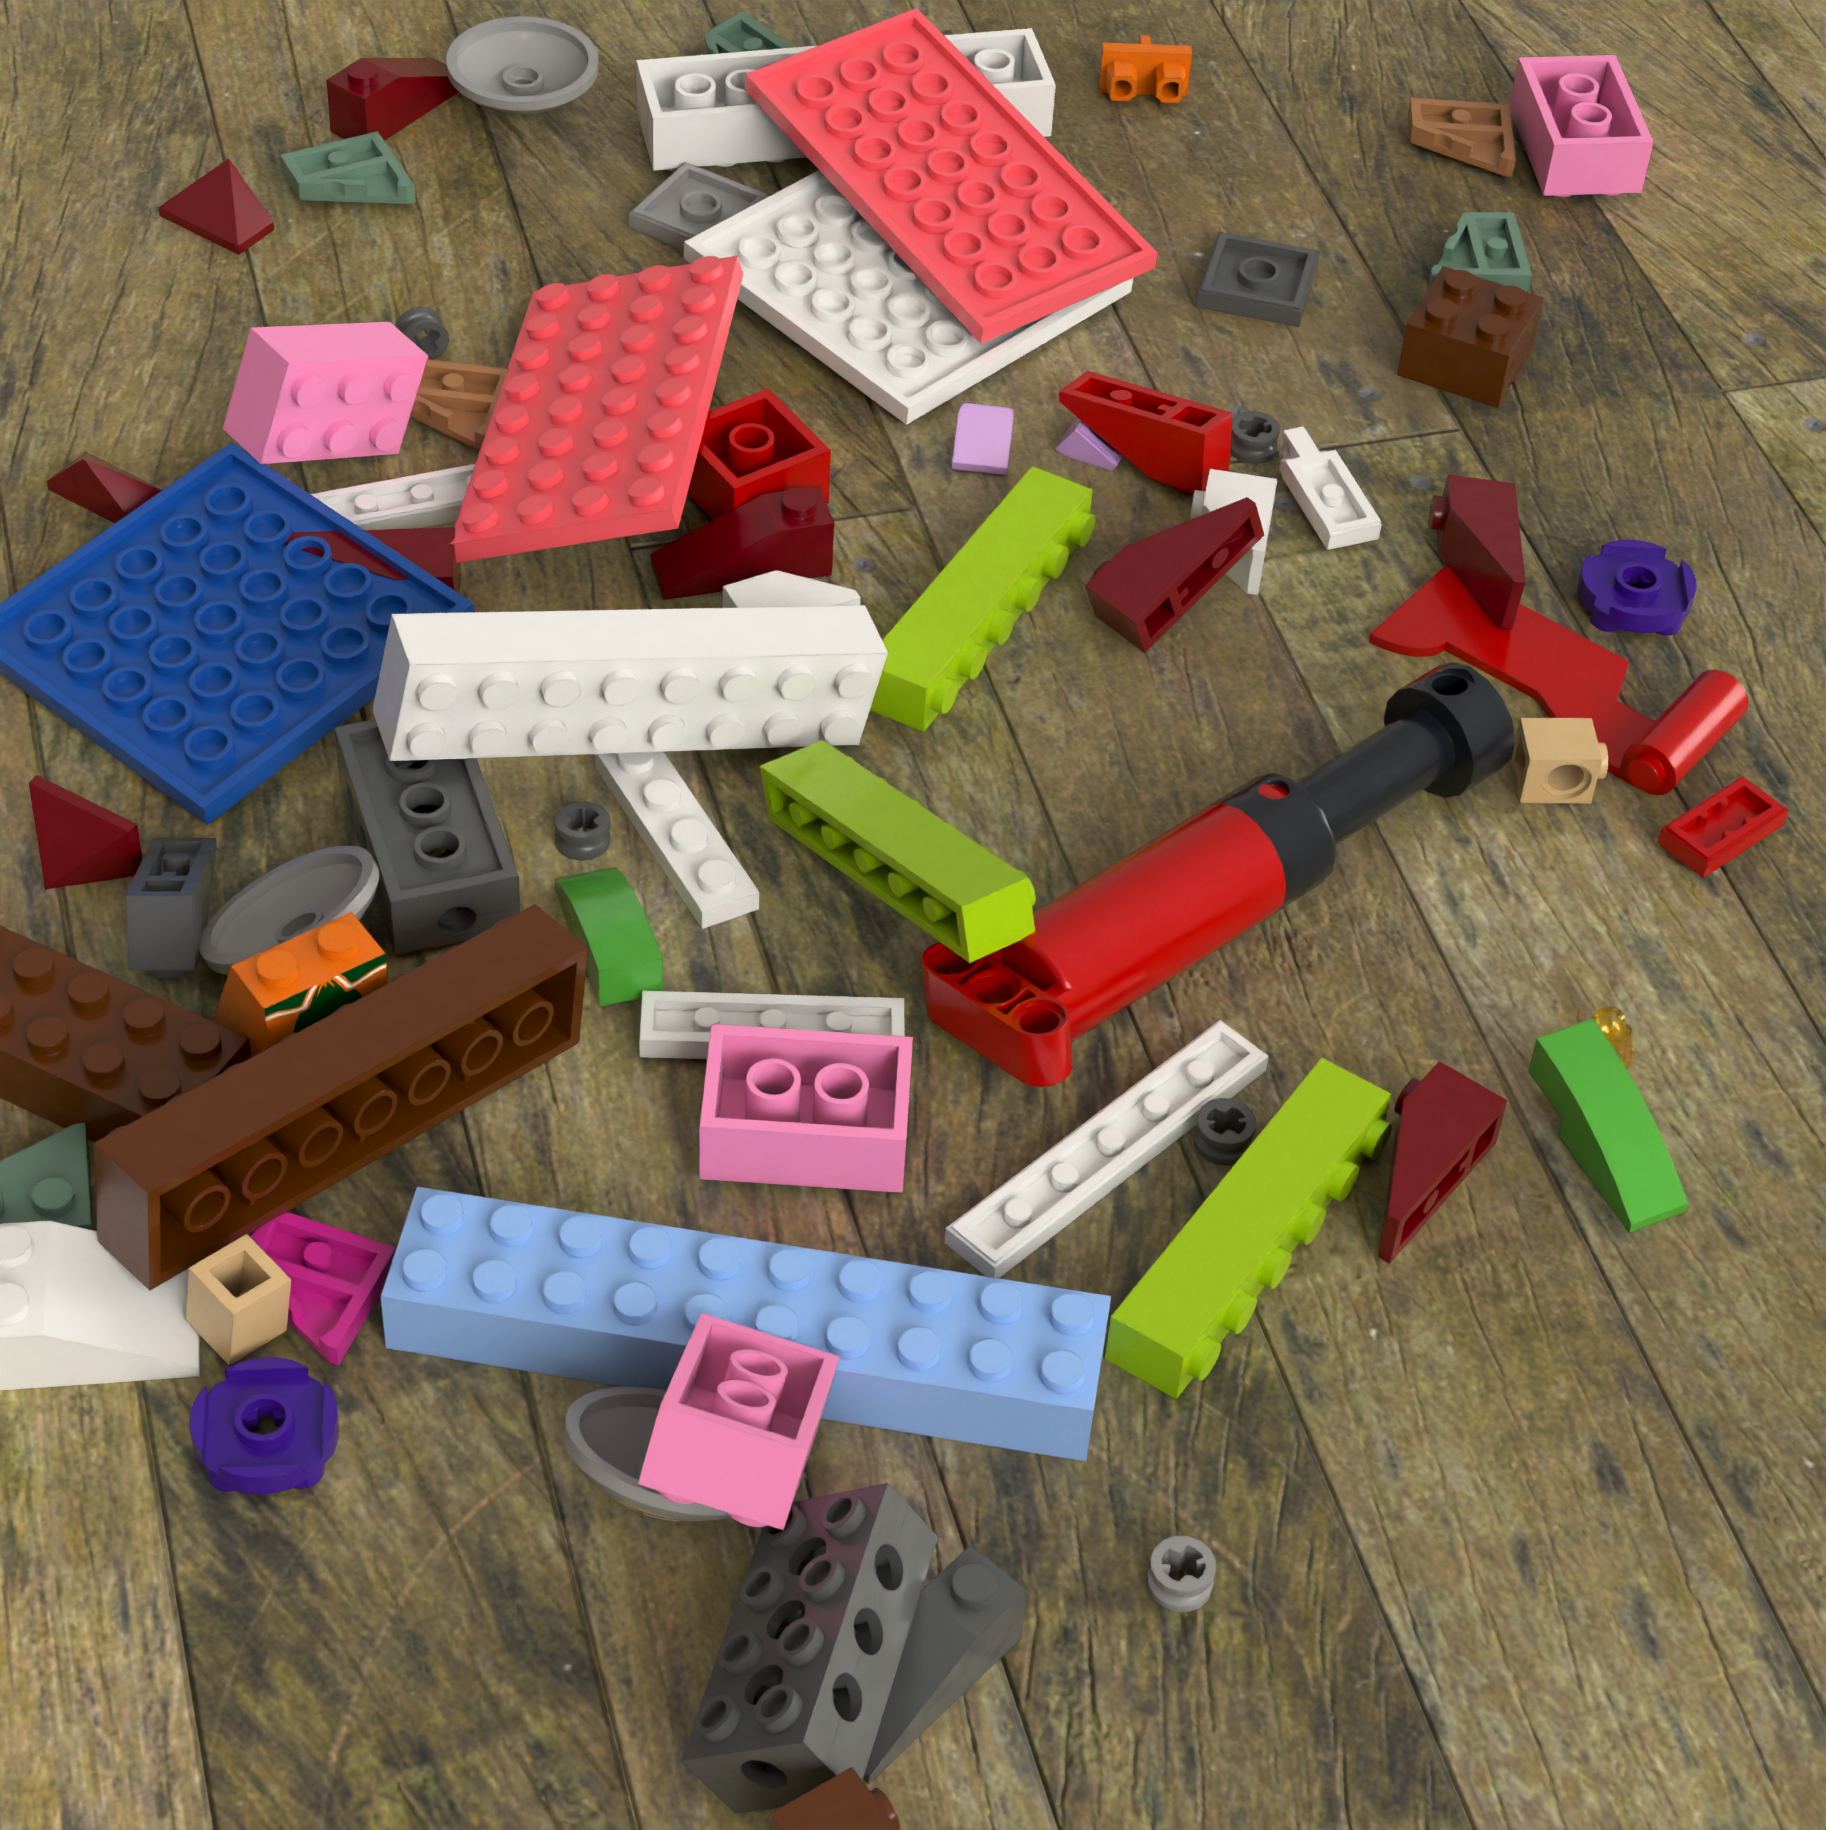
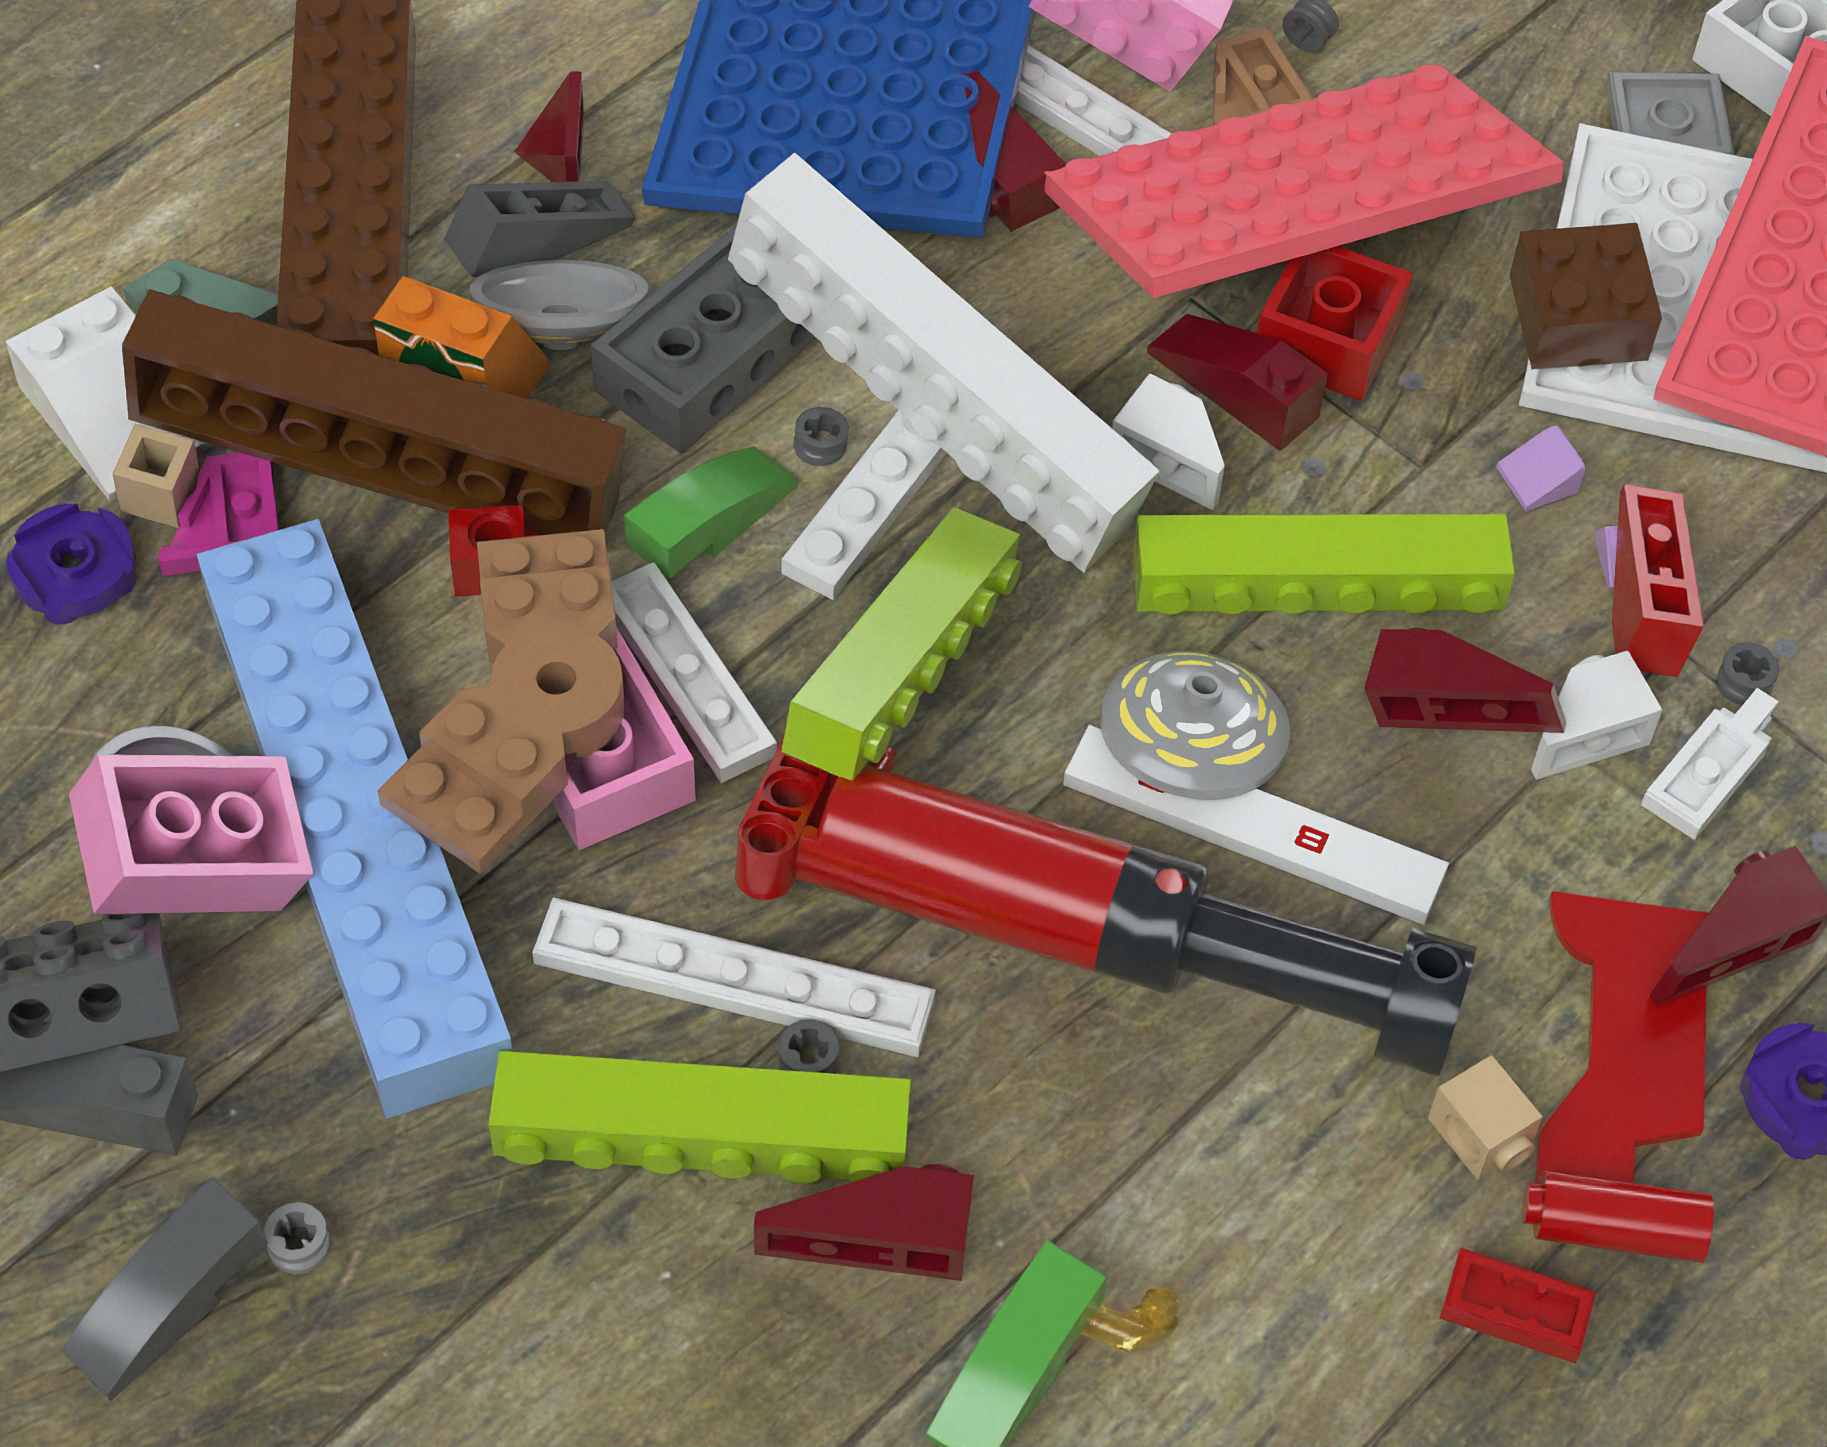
camera: 60 degrees right, 10 degrees up
none -> dark grey slope [61,1176,268,1401]
none -> medium nougat plate [377,529,625,874]
none -> red brick [448,505,538,596]
none -> white tile [1063,725,1449,925]
none -> light grey dish [1100,651,1290,800]
none -> reddish brown brick [1510,223,1662,370]

